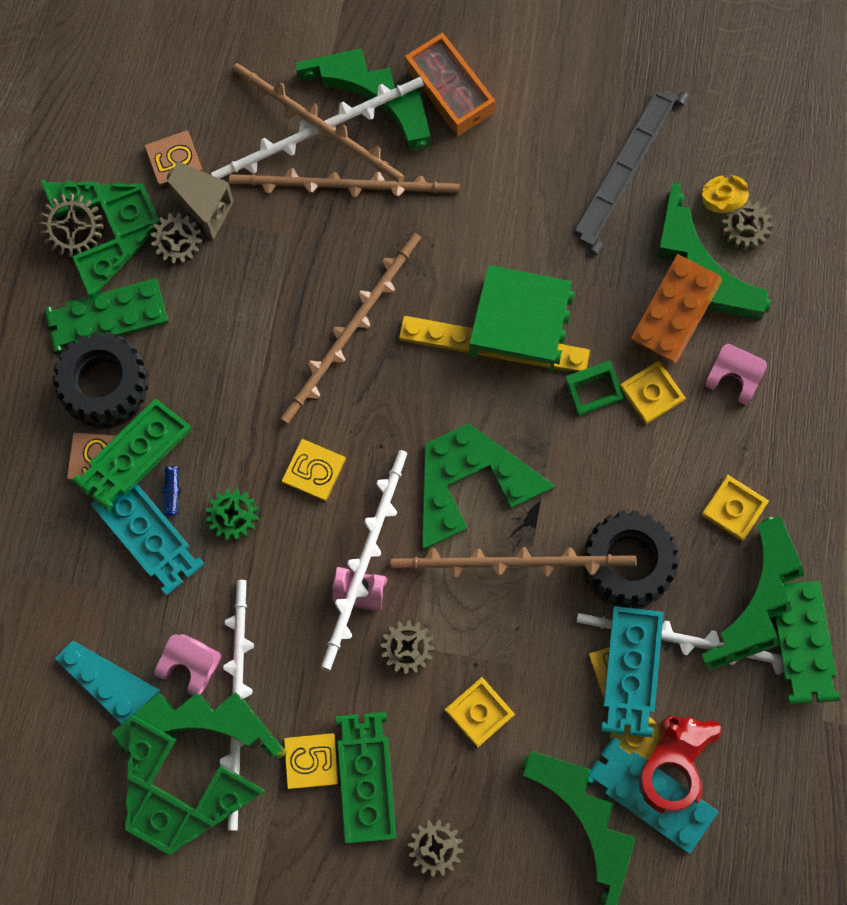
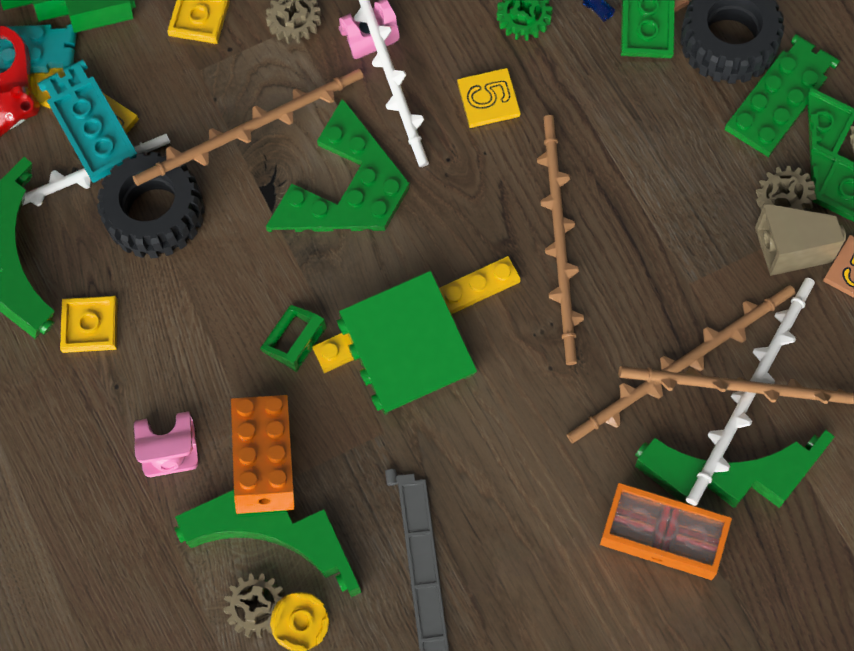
camera: 145 degrees right, 5 degrees down
yellow tile [619,360,686,426] -> none

